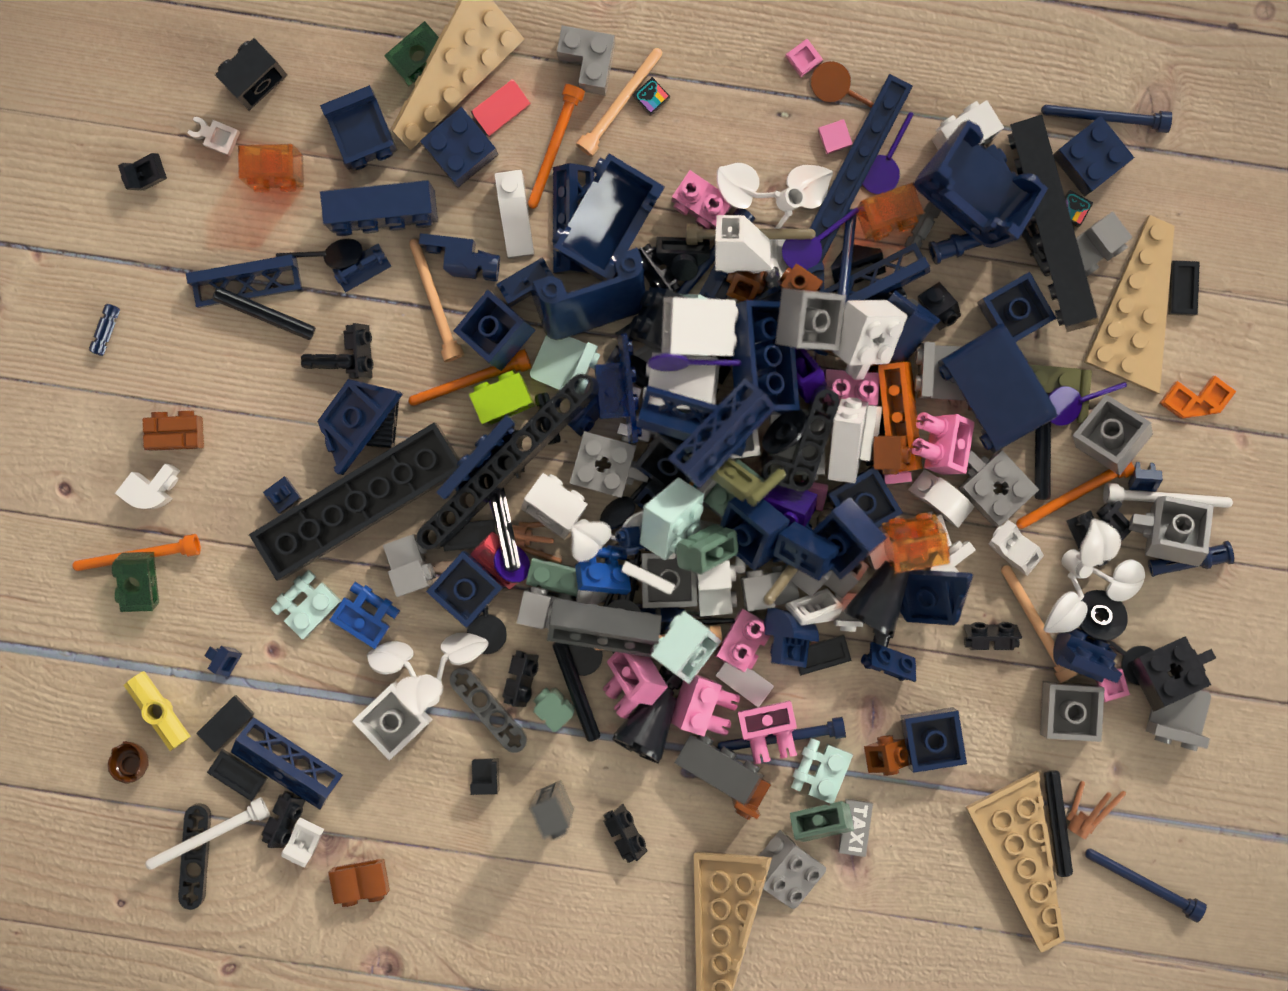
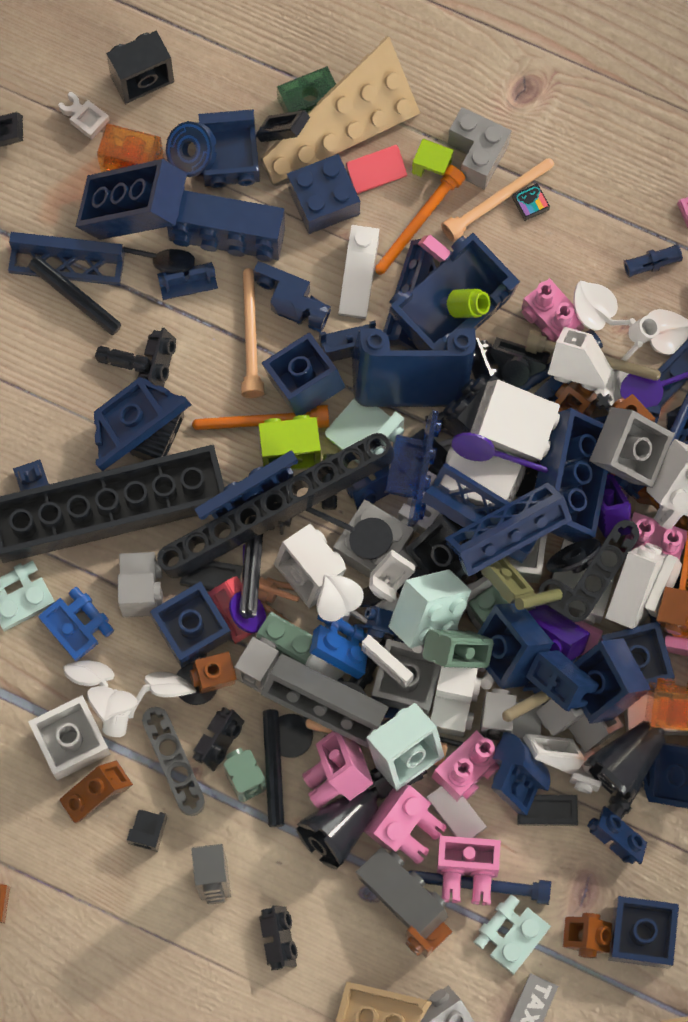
camera: 10 degrees right, 15 degrees down
sand green brick [790,801,854,842] -> none
none -> dark orange bracket [60,760,133,823]
none -> dark blue brick [75,159,187,240]
none -> dark blue tile [165,121,217,177]
none -> dark orange brick [189,651,237,694]
none -> black tile [255,110,310,143]
none -> black piece [305,507,393,560]
none -> white bracket [369,549,415,603]
none -> lime panel [412,139,454,177]
none -> bright pink tile [418,235,451,262]
none -> lime brick [447,289,490,318]
none -> dark blue pin [623,244,683,278]

